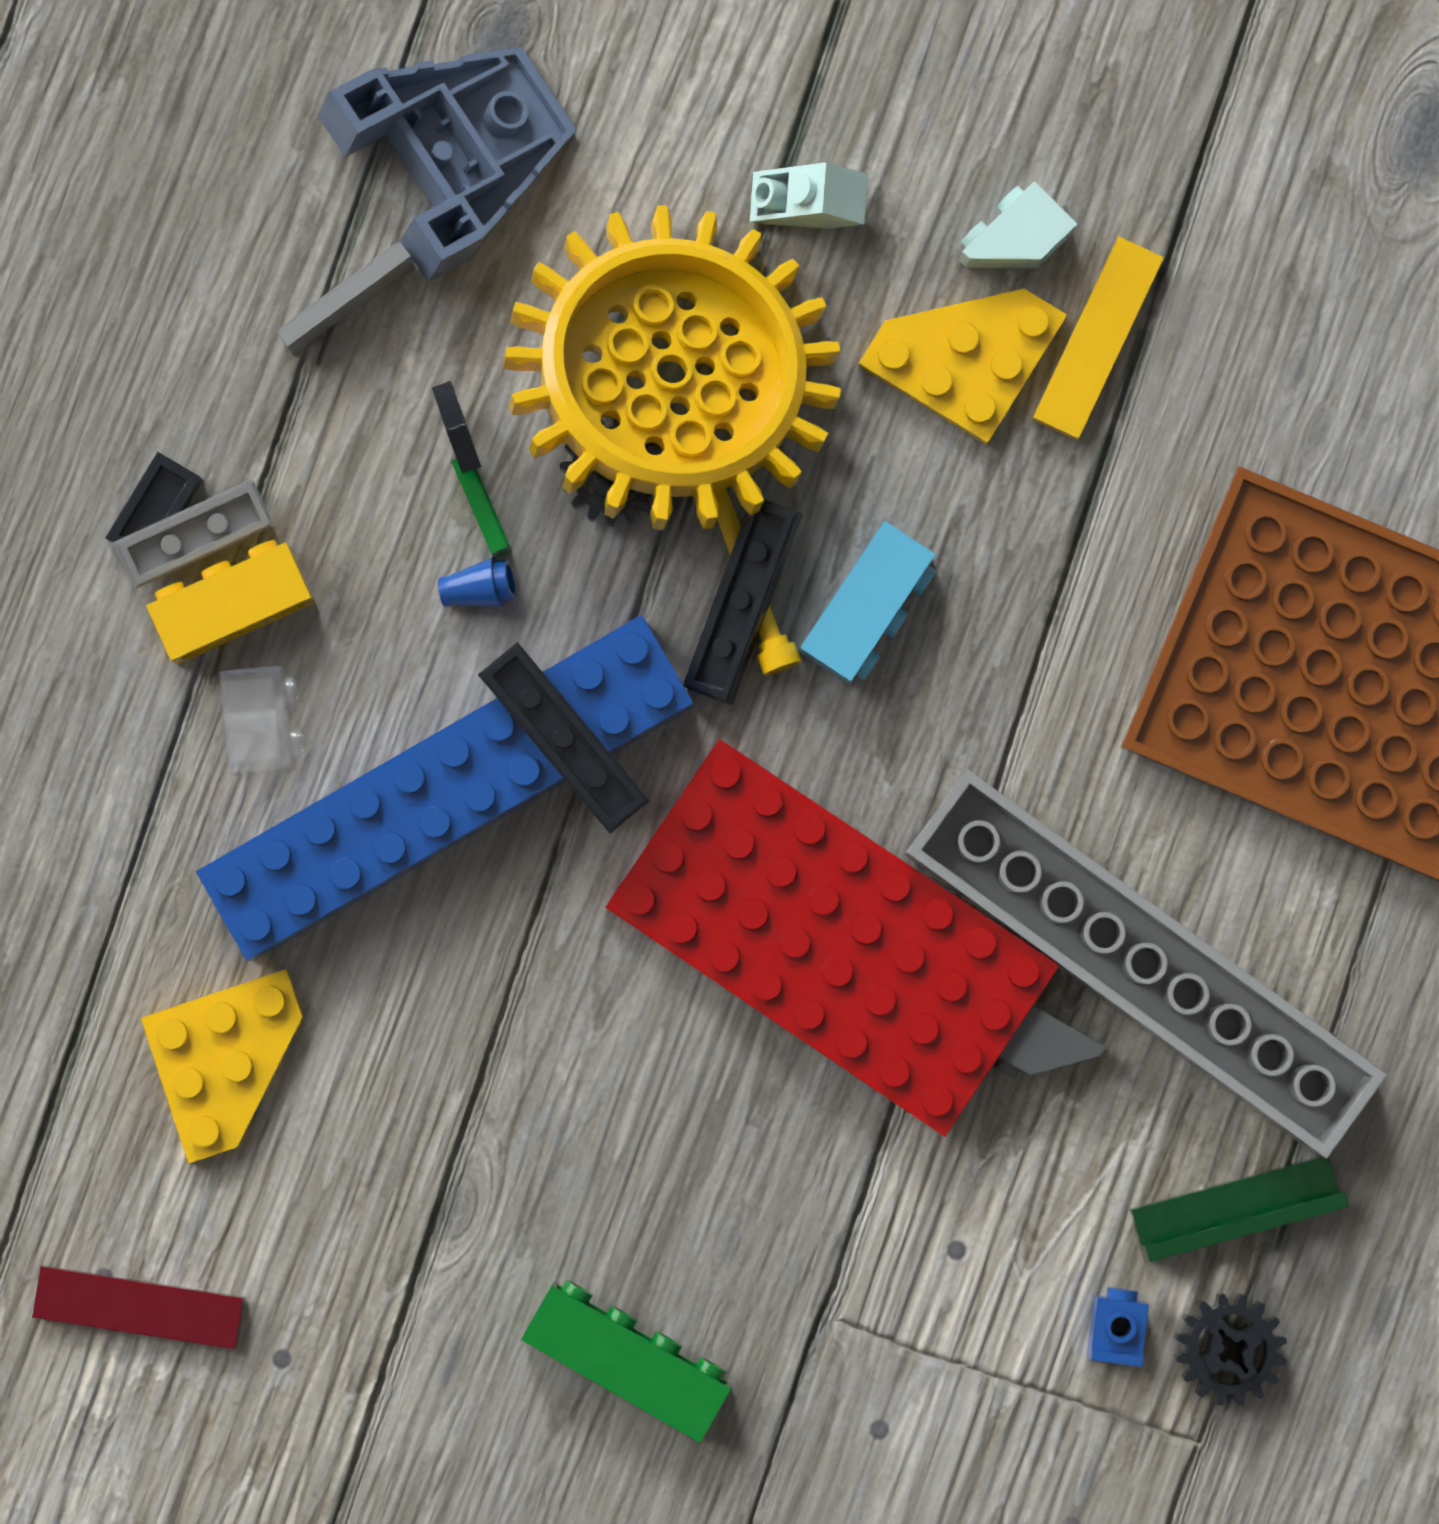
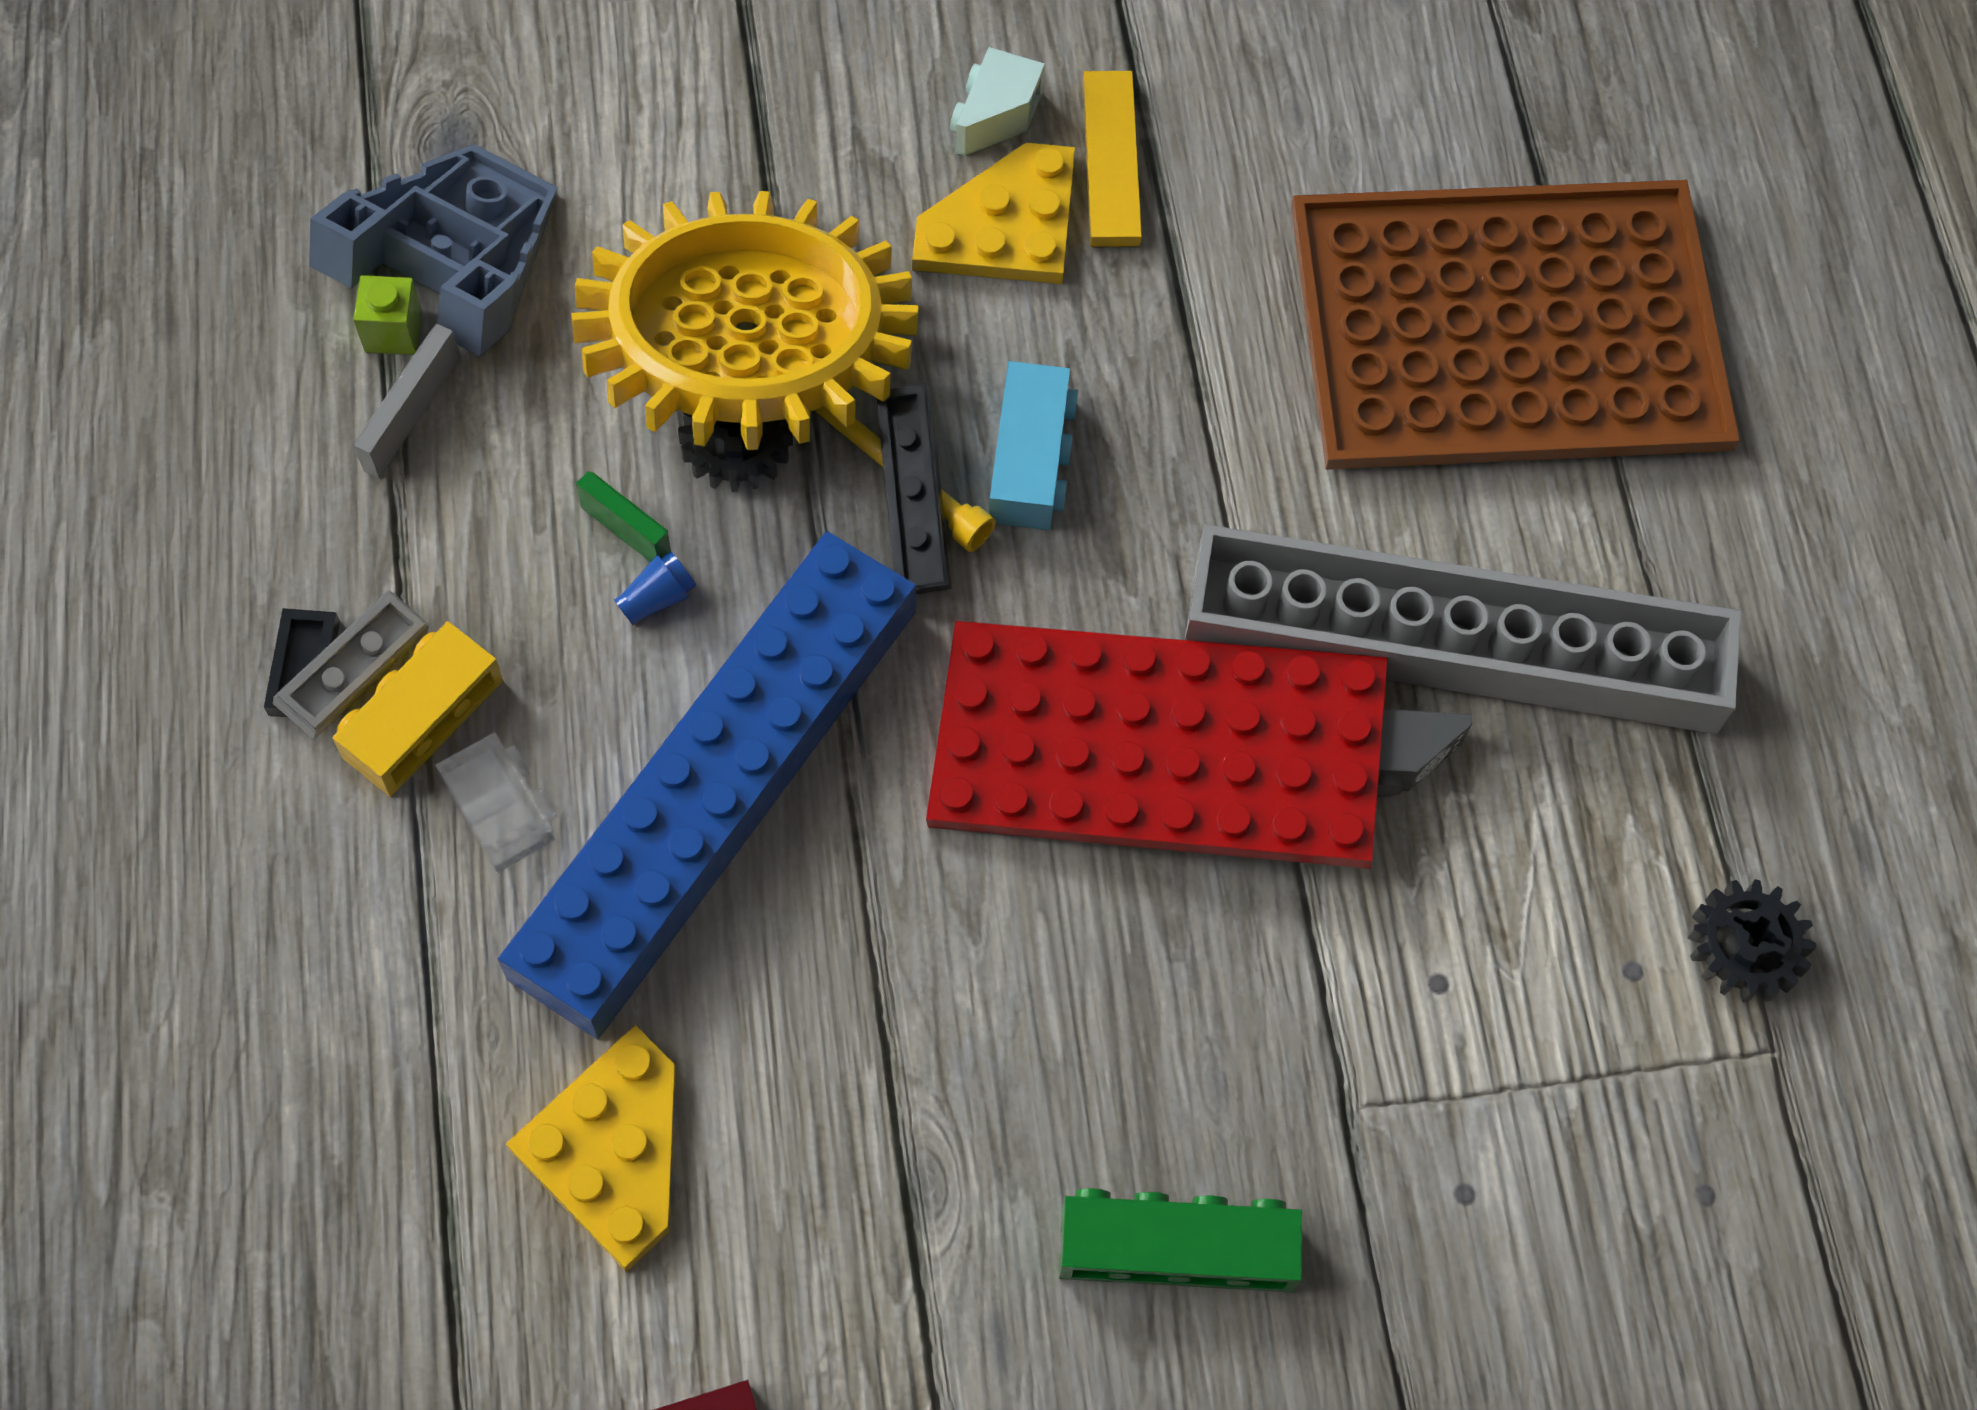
camera: 30 degrees left, 20 degrees down
black tile [432,381,481,474] -> none
black tile [478,642,650,834] -> none
light aqua slope [750,162,868,229] -> none
blue brick [1086,1287,1149,1367] -> none
dark green fence [1129,1156,1349,1262] -> none
none -> lime brick [354,275,422,355]

